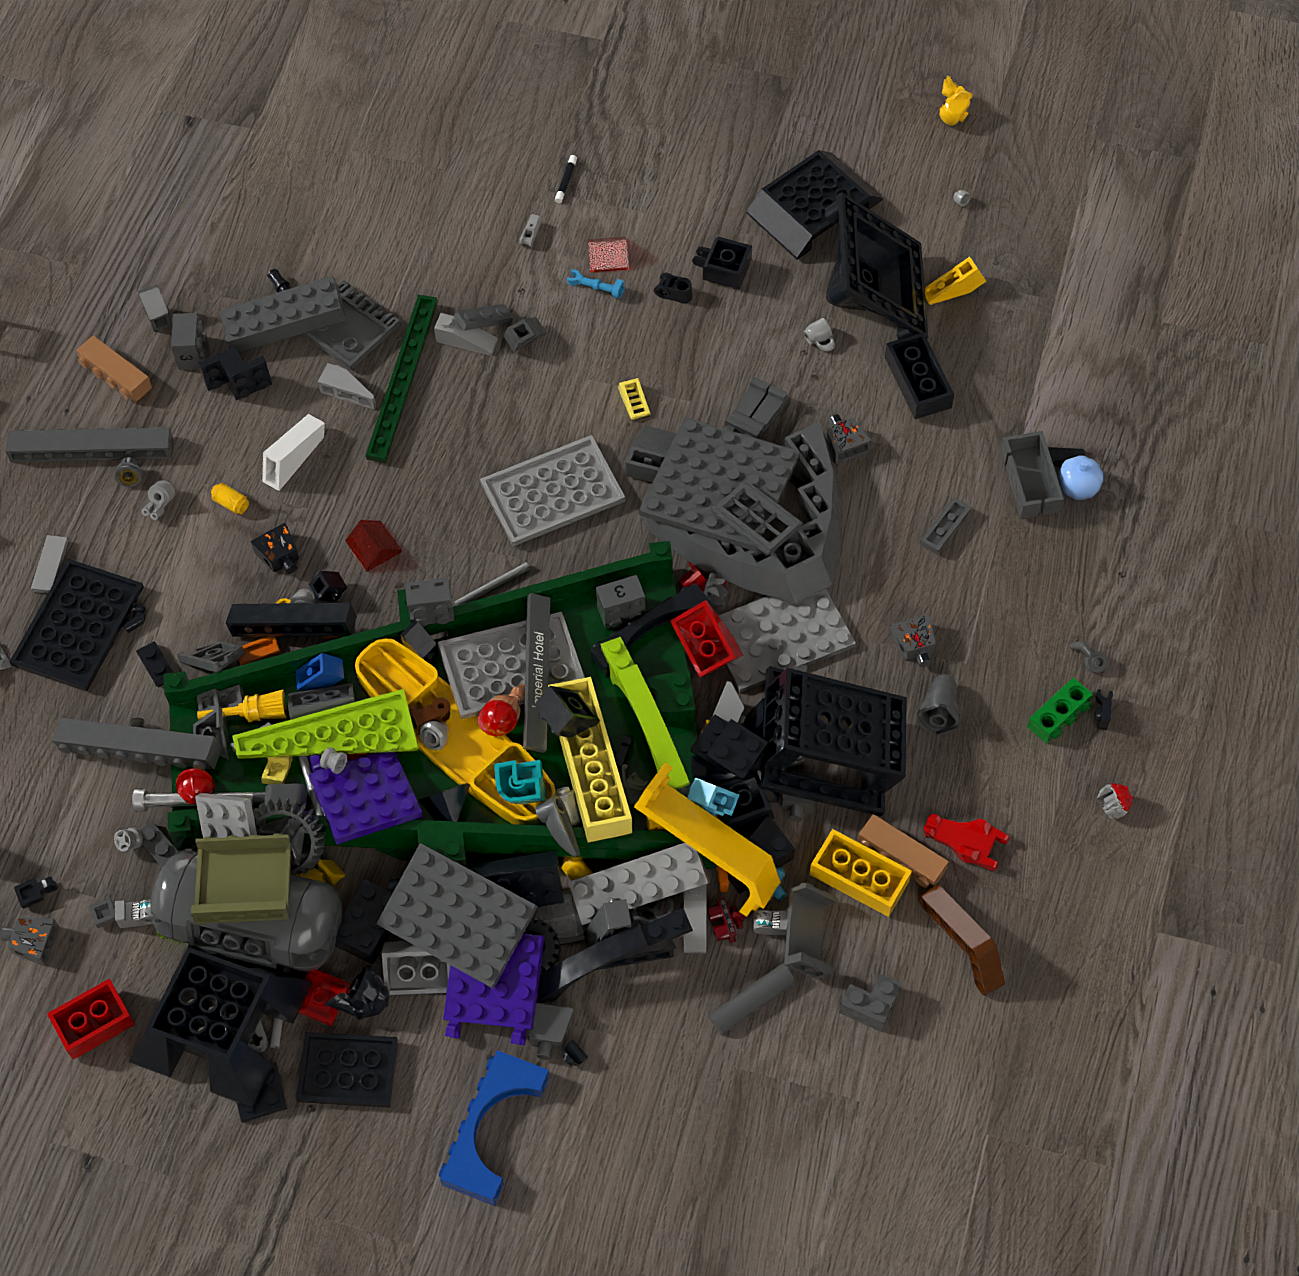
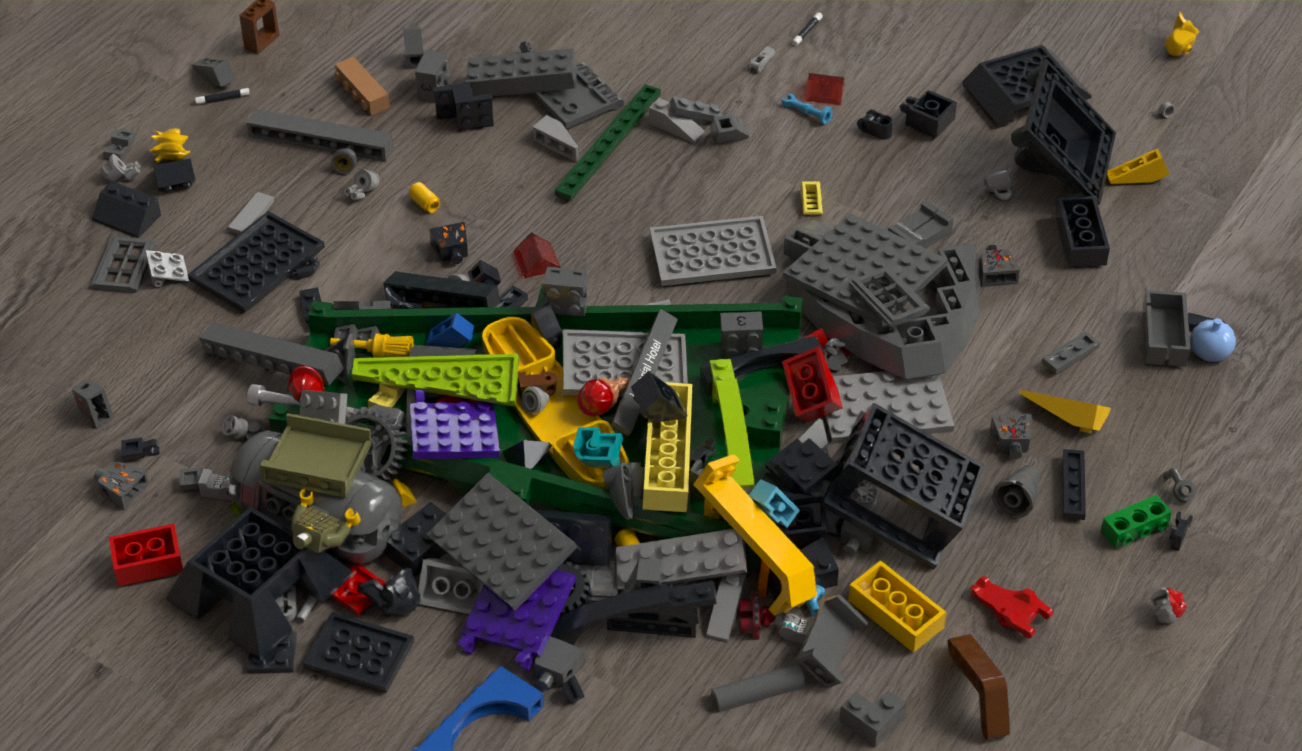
camera: 15 degrees right, 15 degrees down
white slope [262,414,325,491] -> none
light grey wheel [320,747,347,774] -> none
medium nougat brick [857,814,949,889] -> none
none -> olive torso [291,489,360,552]
none -> black hat [385,286,422,309]
none -> black plate [497,285,528,307]
none -> yellow wedge [1019,389,1111,433]
none -> black plate [1062,449,1086,520]

